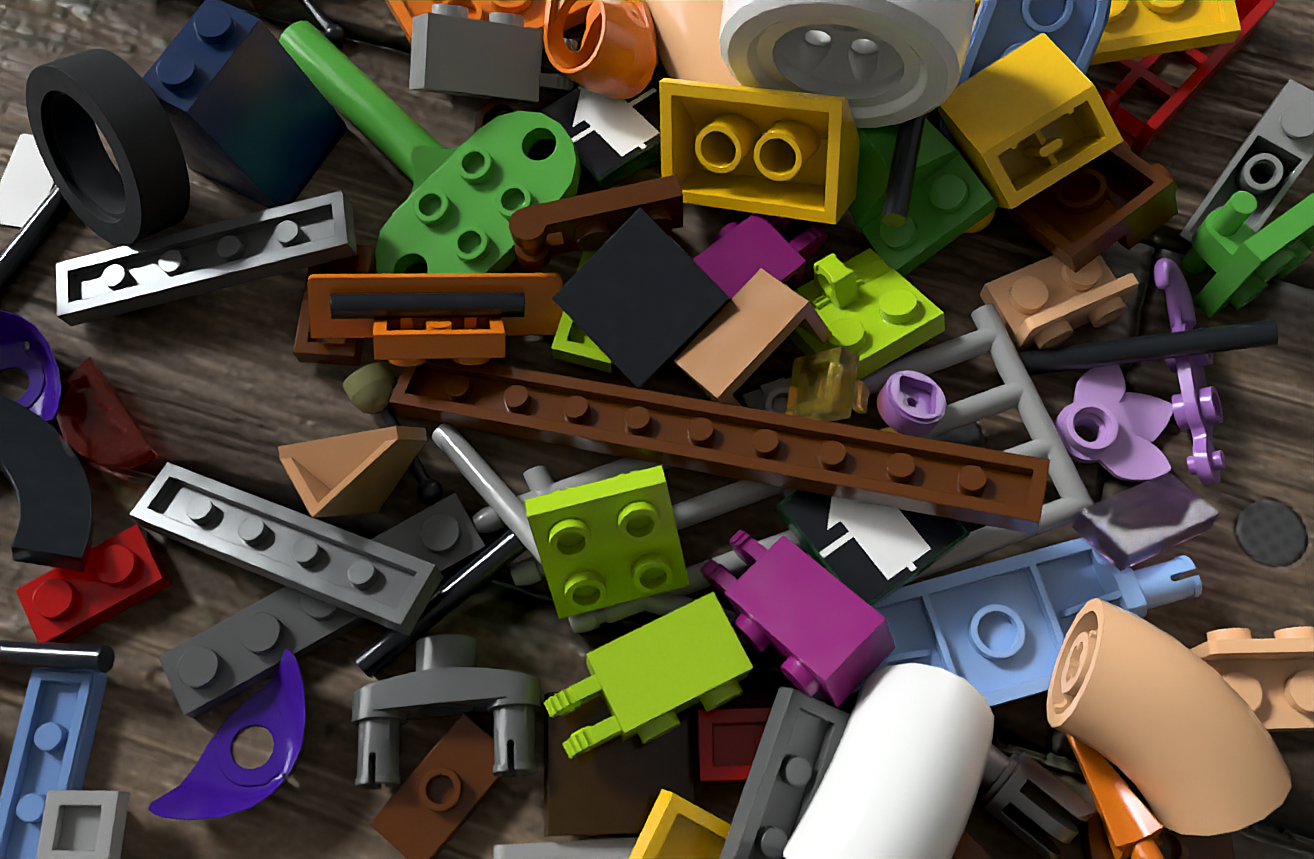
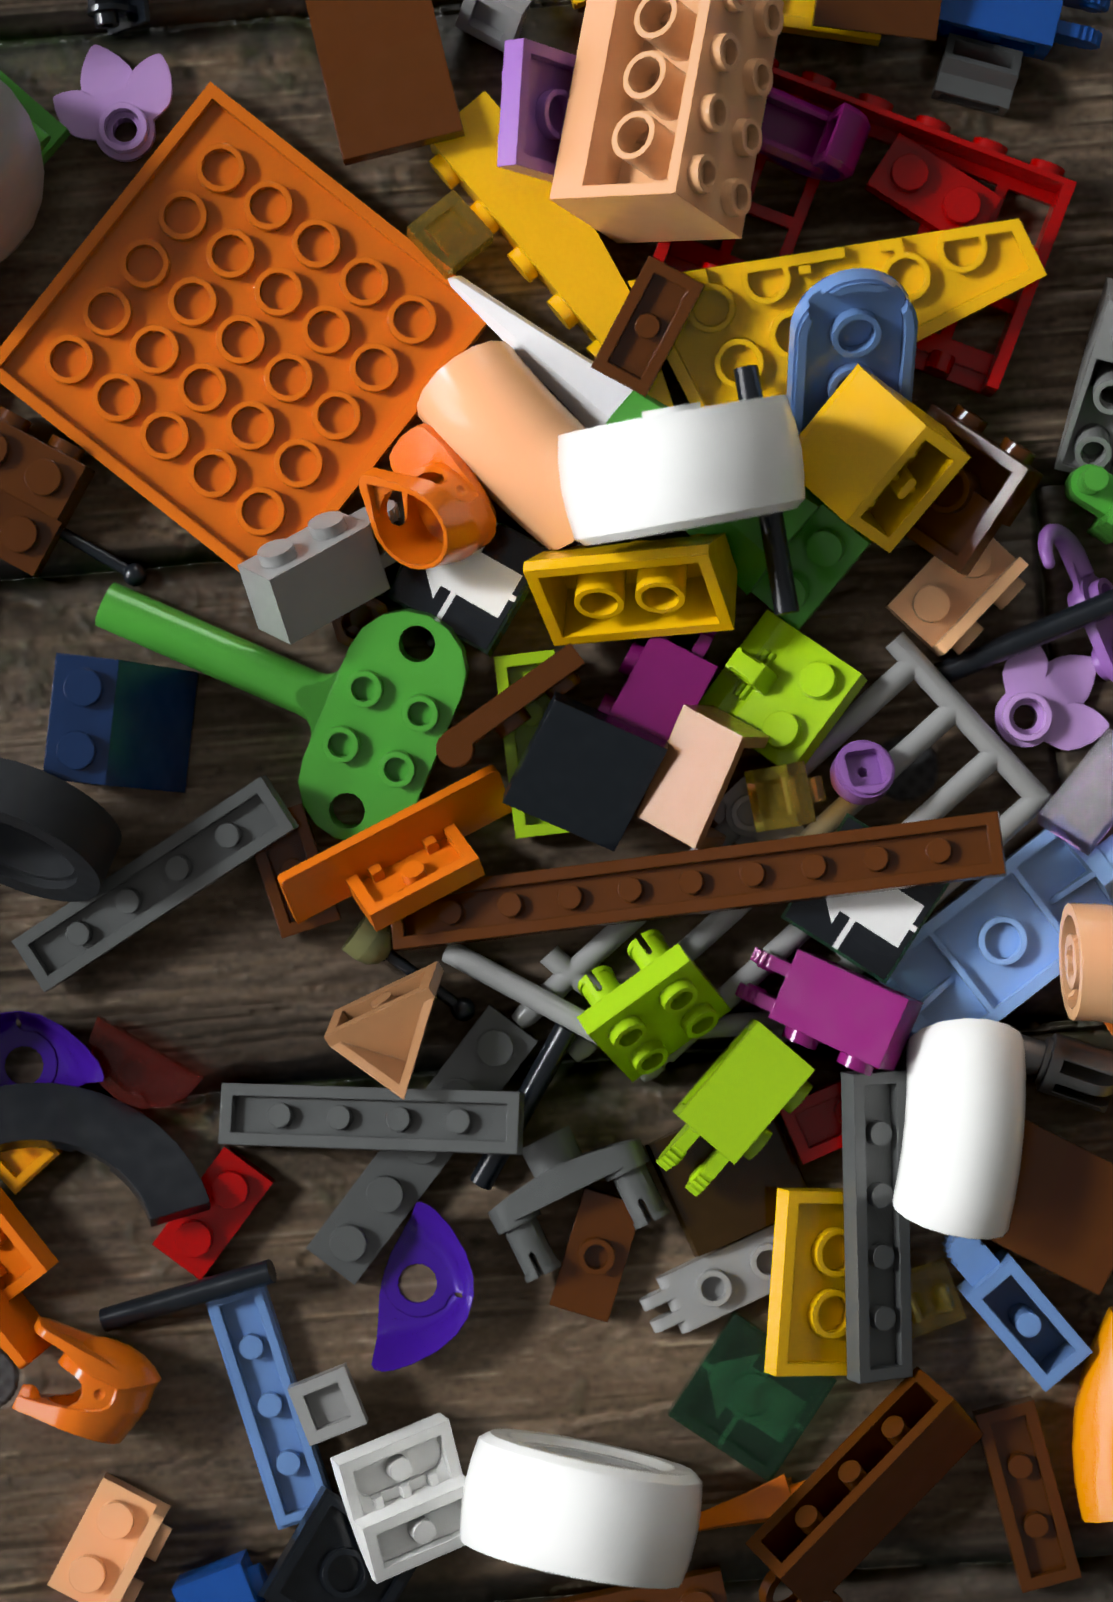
camera: 25 degrees left, 20 degrees up
black bar [330,292,525,319] -> none

